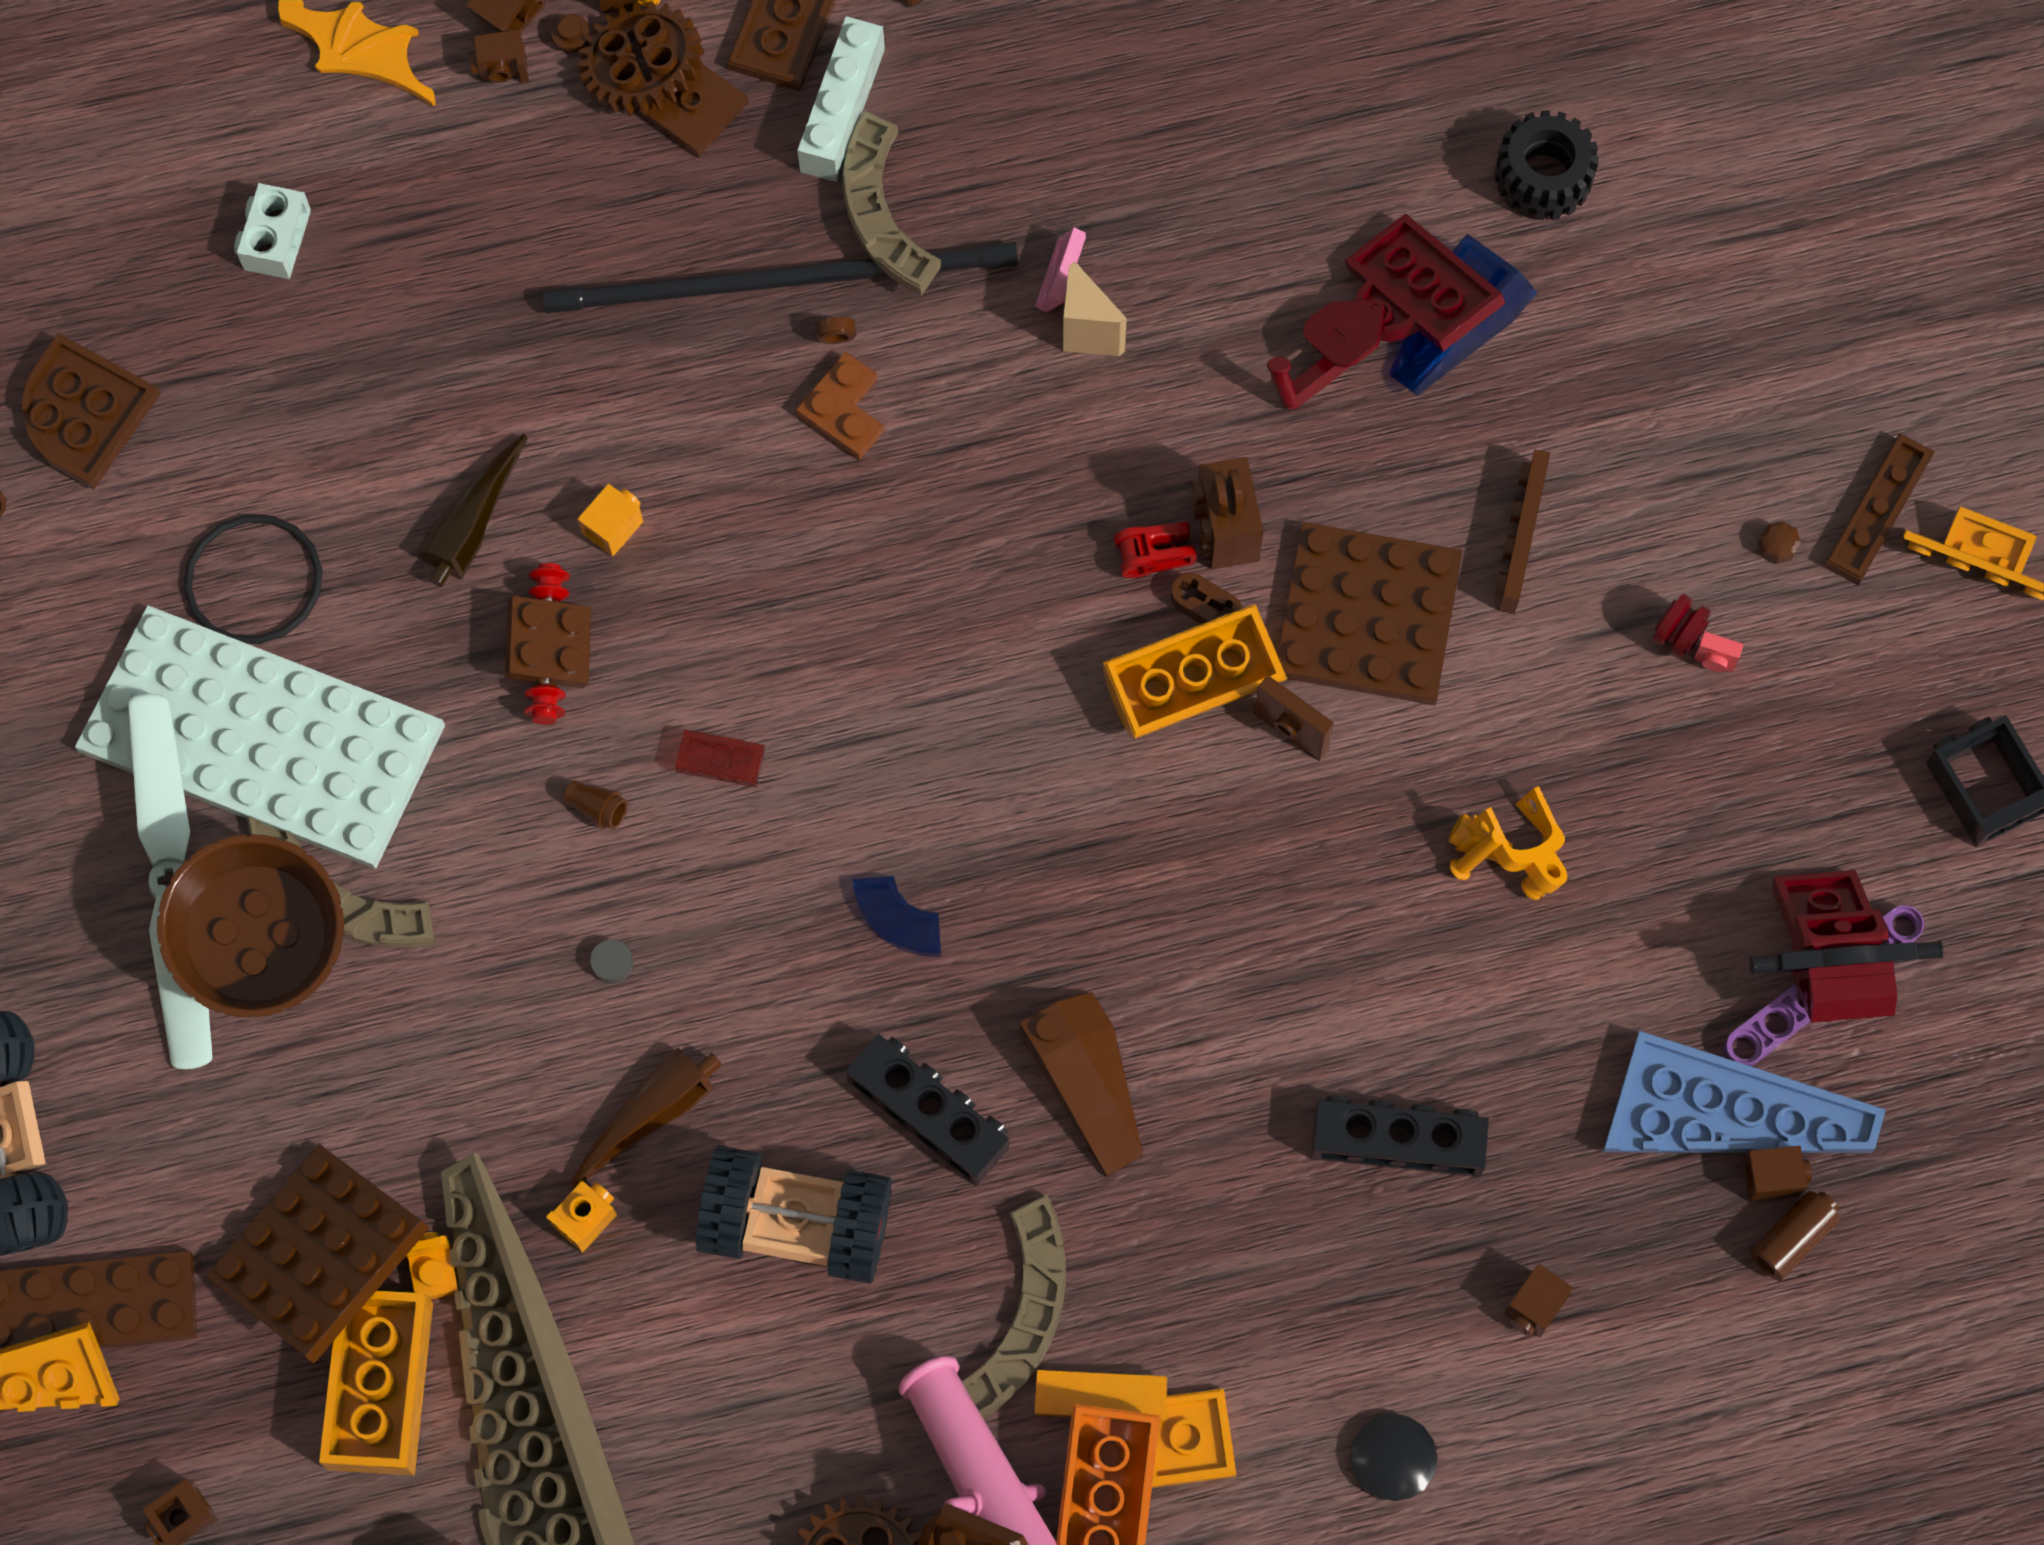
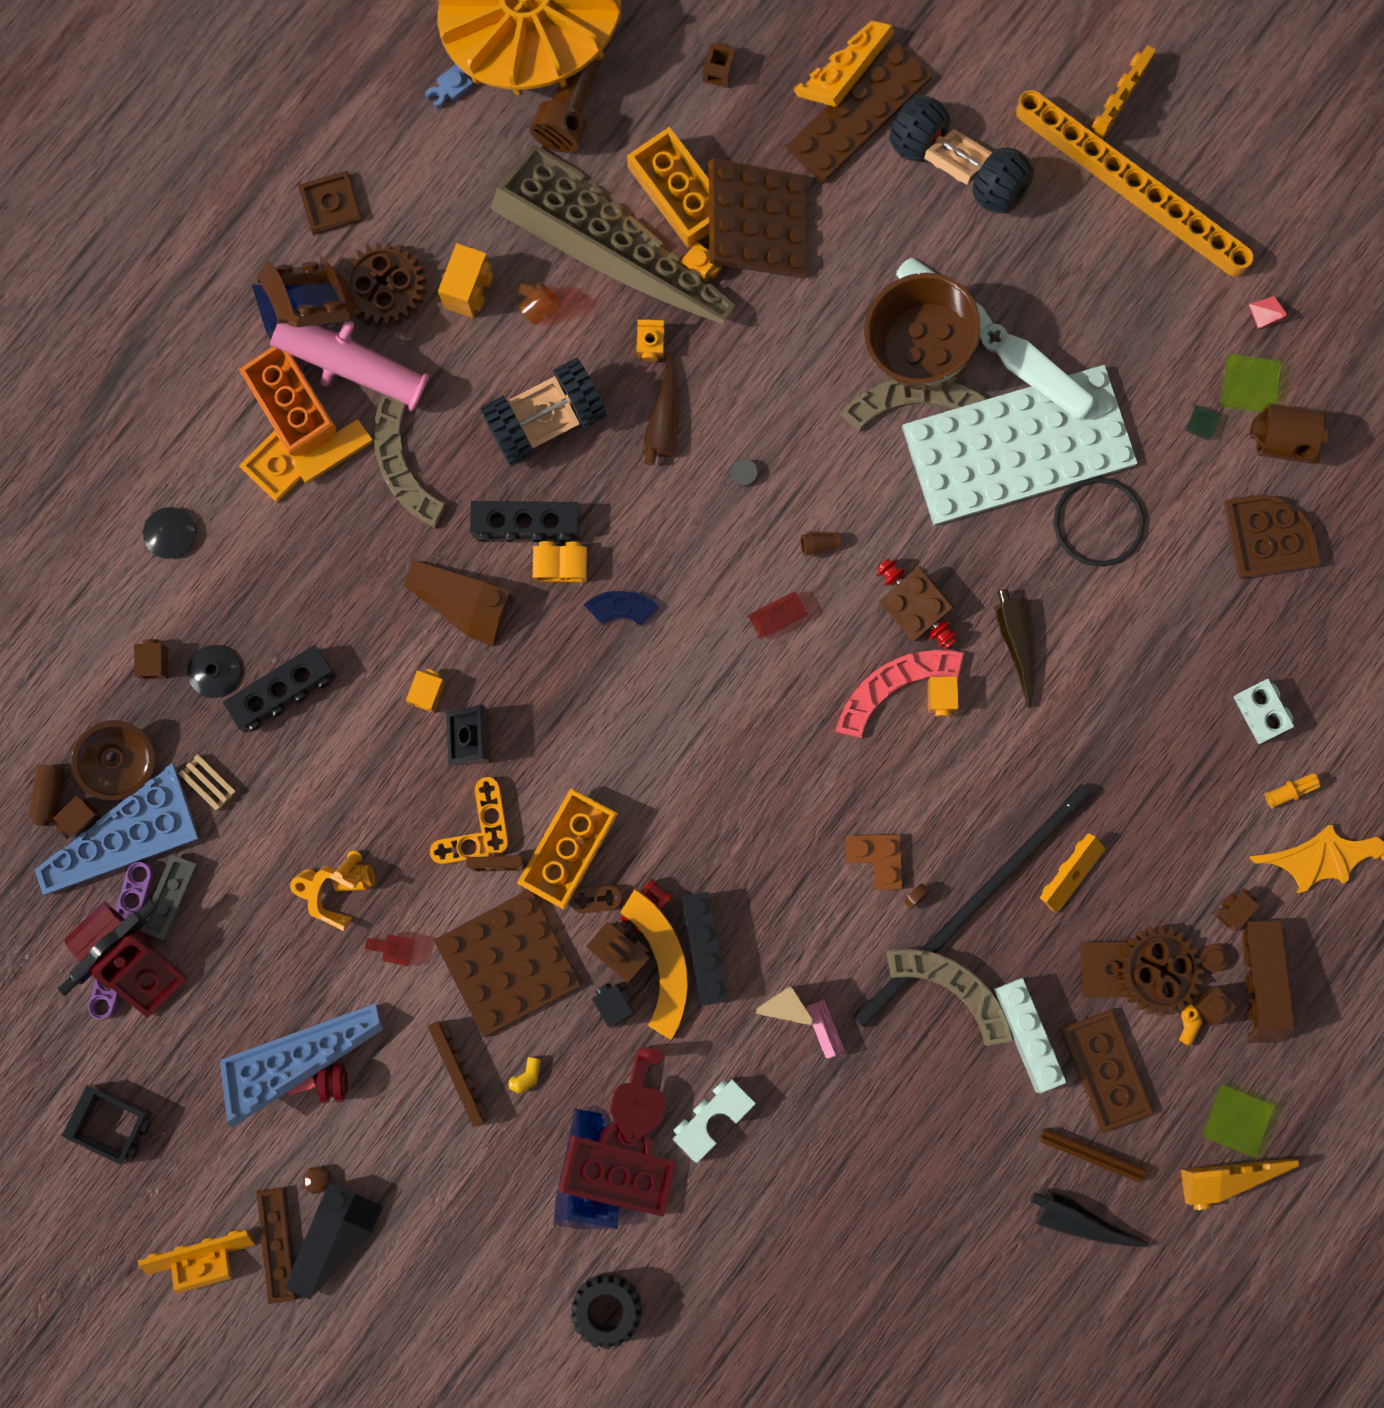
camera: 145 degrees right, 10 degrees up
none -> reddish brown dish [71,720,155,801]
none -> dark grey plate [140,854,198,941]
none -> tan tile [178,754,237,811]
none -> black dish [187,645,241,698]
none -> medium blue wing [220,1003,383,1128]
none -> black wedge [284,1183,384,1300]
none -> clear red plate [365,934,415,967]
none -> light orange brick [406,669,446,713]
none -> light orange beam [430,777,509,865]
none -> light orange brick [438,243,494,318]
none -> black slope [446,705,490,766]
none -> yellow arm [508,1057,541,1093]
none -> clear orange piece [518,282,562,326]
none -> light orange brick [533,541,587,583]
none -> black brick [592,983,635,1028]
none -> light orange tile [620,889,688,1040]
none -> light aqua arch [673,1079,756,1163]
none -> black brick [682,892,728,1006]
none -> coral tile [835,650,964,739]
none -> light orange tile [1040,833,1106,914]
none -> clear green tile [1185,405,1221,440]
none -> light orange axle [1264,773,1320,809]

